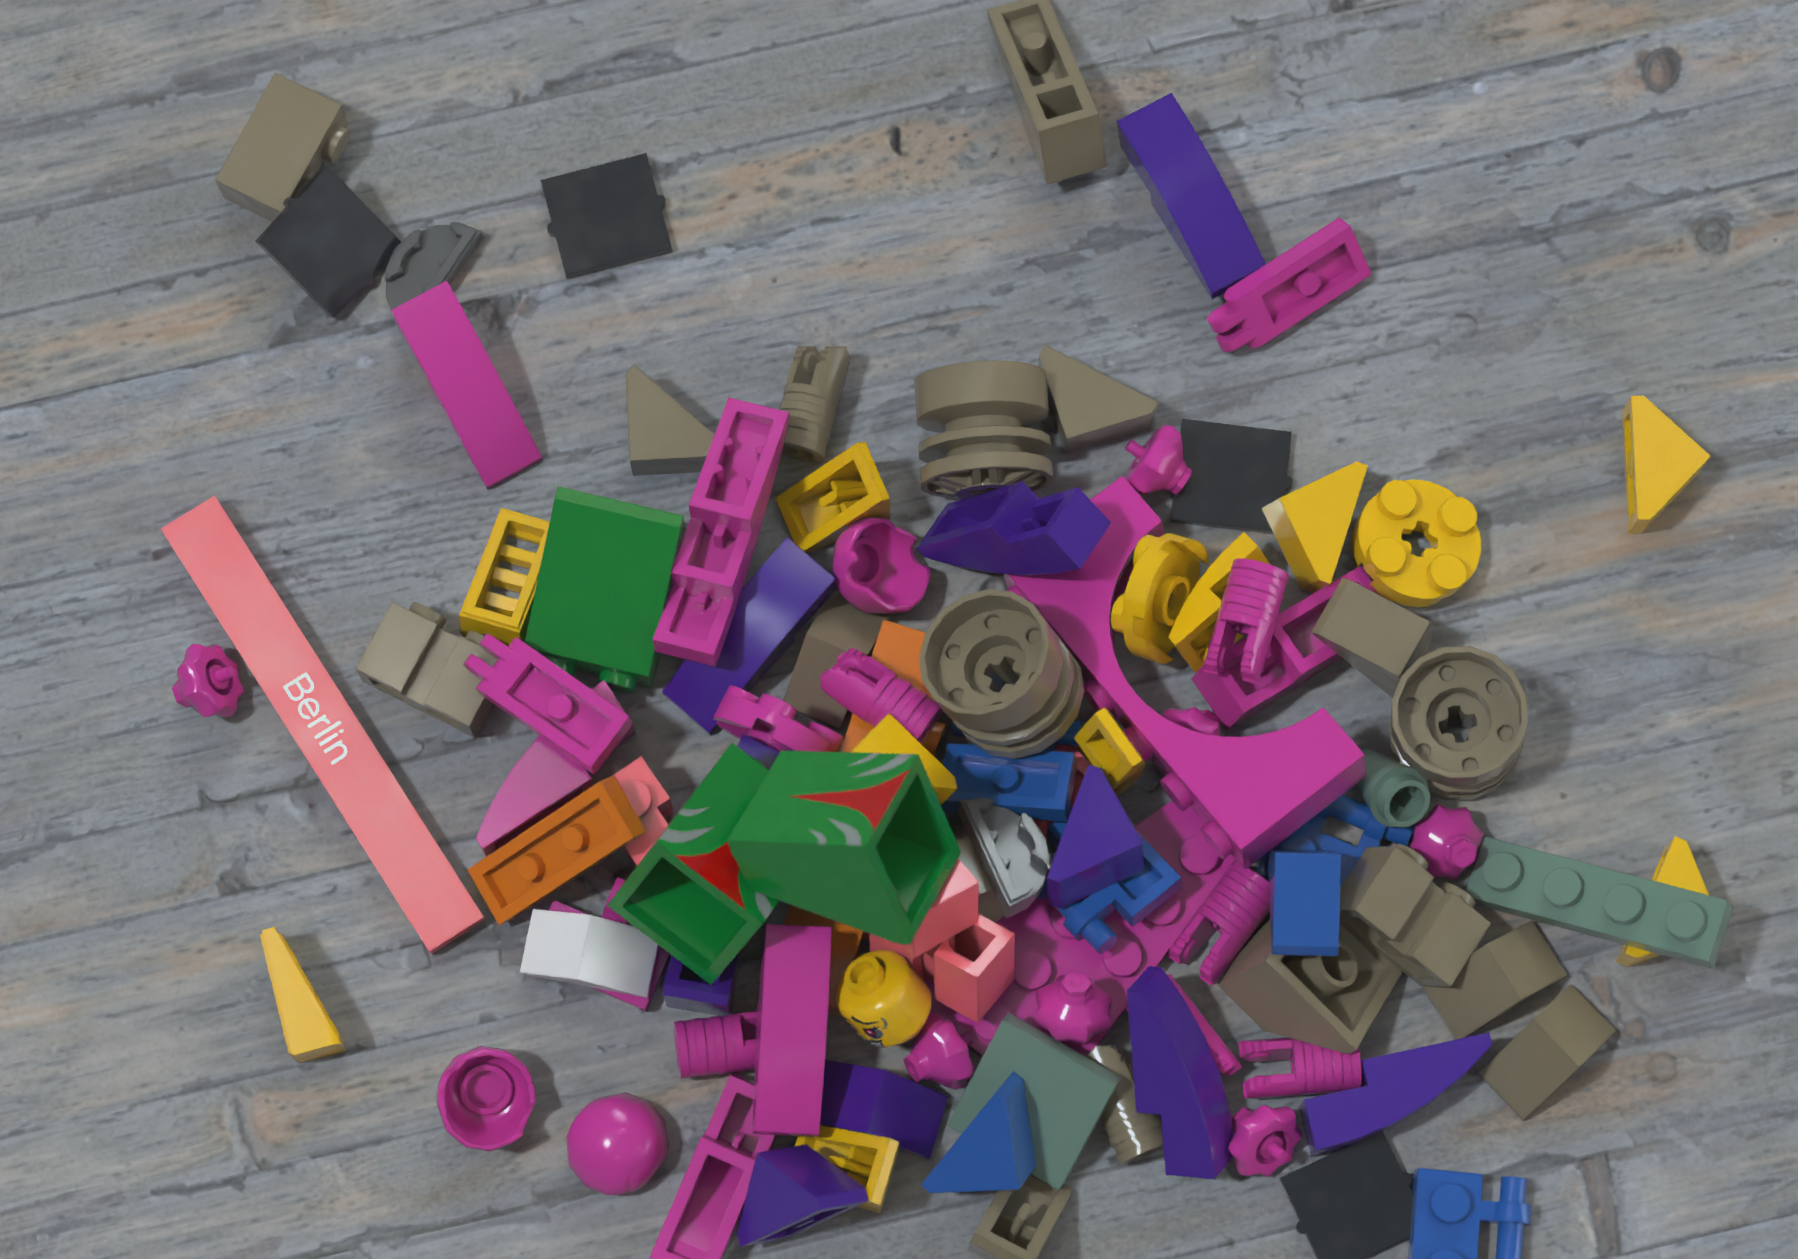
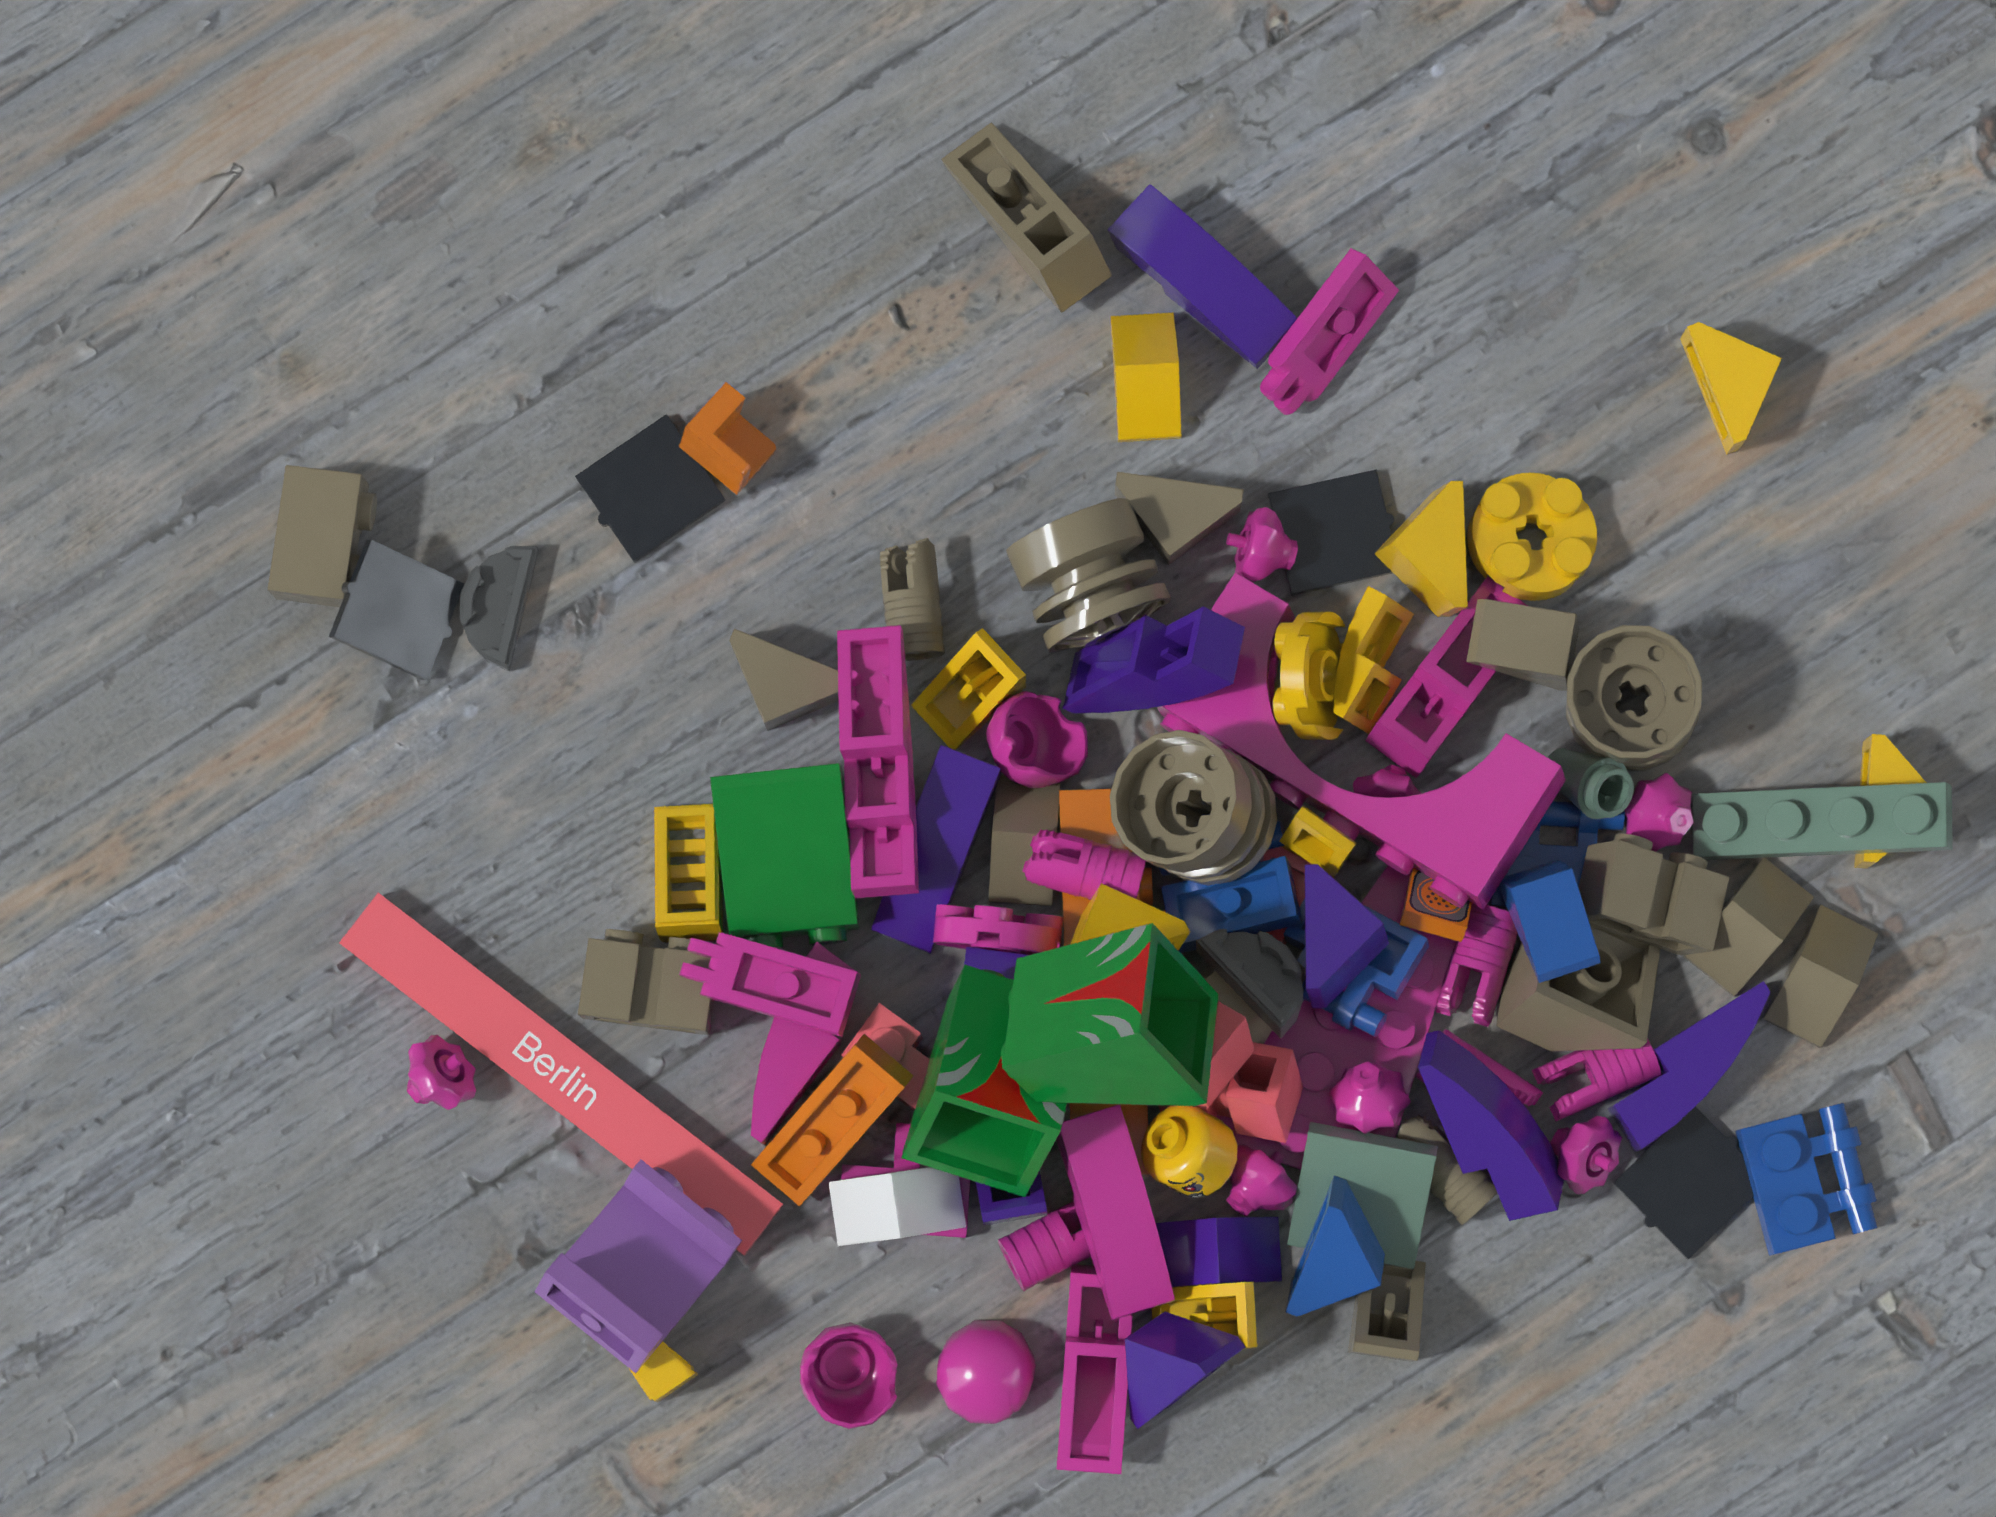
camera: 15 degrees left, 5 degrees up
dark pink slope [391,281,543,490] -> none
dark pink hinge [1203,558,1289,683] -> none
none -> medium lavender panel [535,1159,742,1373]
none -> orange panel [679,382,776,495]
none -> yellow slope [1111,312,1181,442]
none -> orange tile [1399,868,1472,942]

